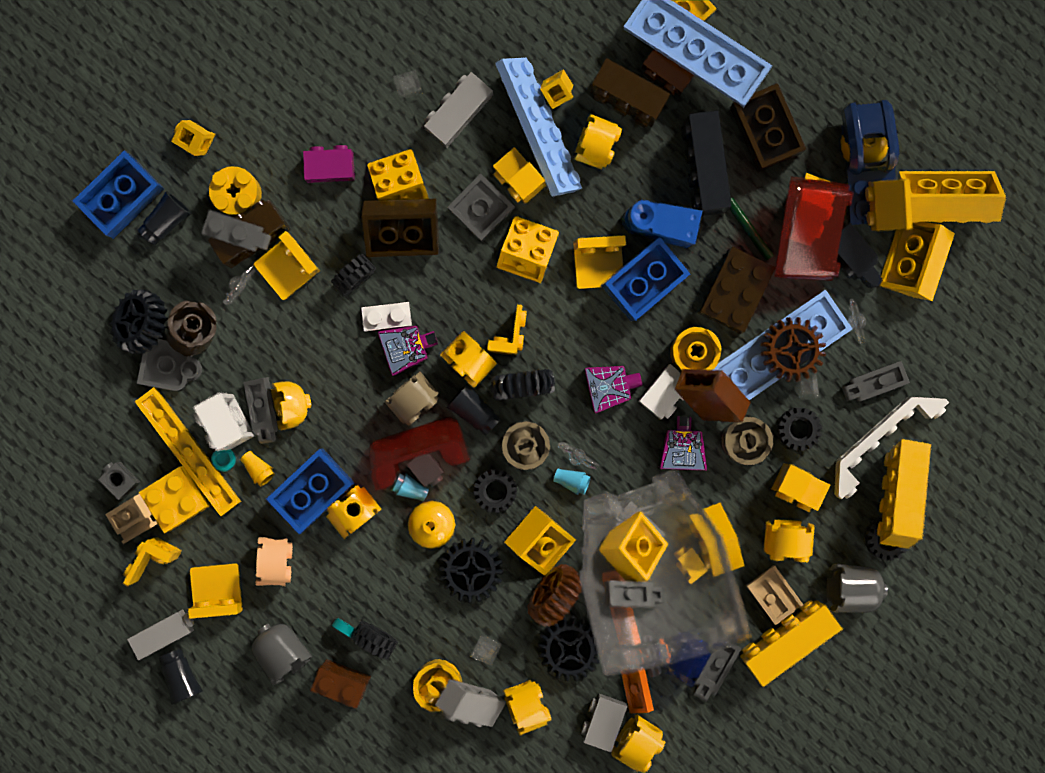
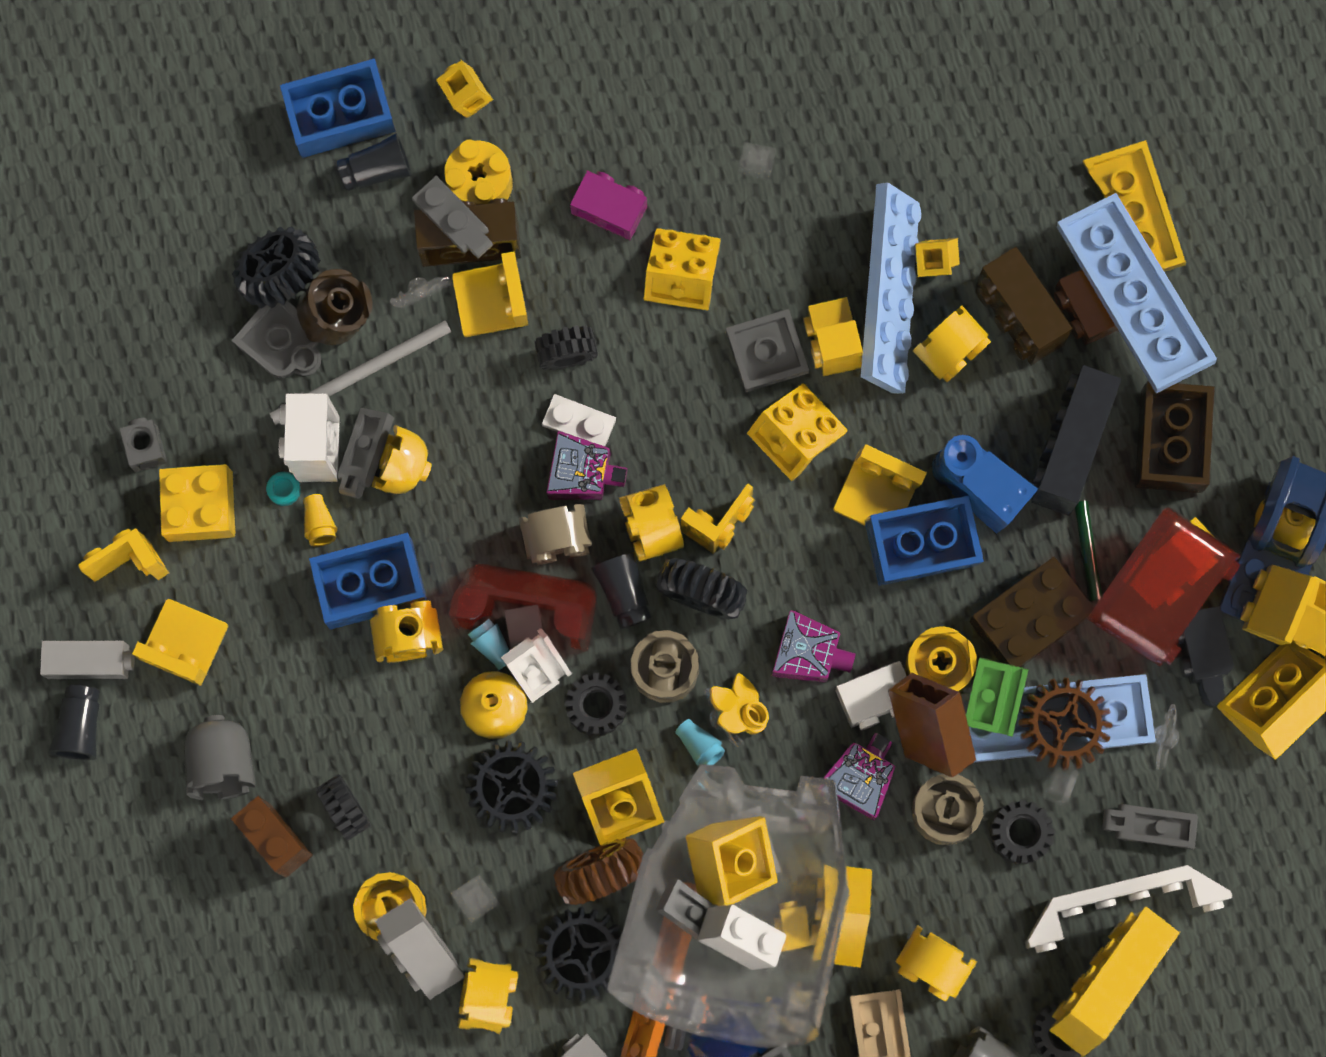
camera: 30 degrees right, 10 degrees down
tan plate [105,494,157,544] -> none
yellow plate [135,387,241,516] -> none
light nougat brick [256,537,292,586] -> none
teal tile [332,618,355,638] -> none
dark brown brick [362,198,439,257] -> none
light grey brick [424,72,493,148] -> none
yellow brick [771,463,830,513] -> none
none -> light grey bar [269,321,451,425]
none -> white plate [501,628,572,703]
none -> white brick [697,904,786,970]
none -> yellow plate [710,673,769,734]
none -> bright green plate [966,658,1029,737]

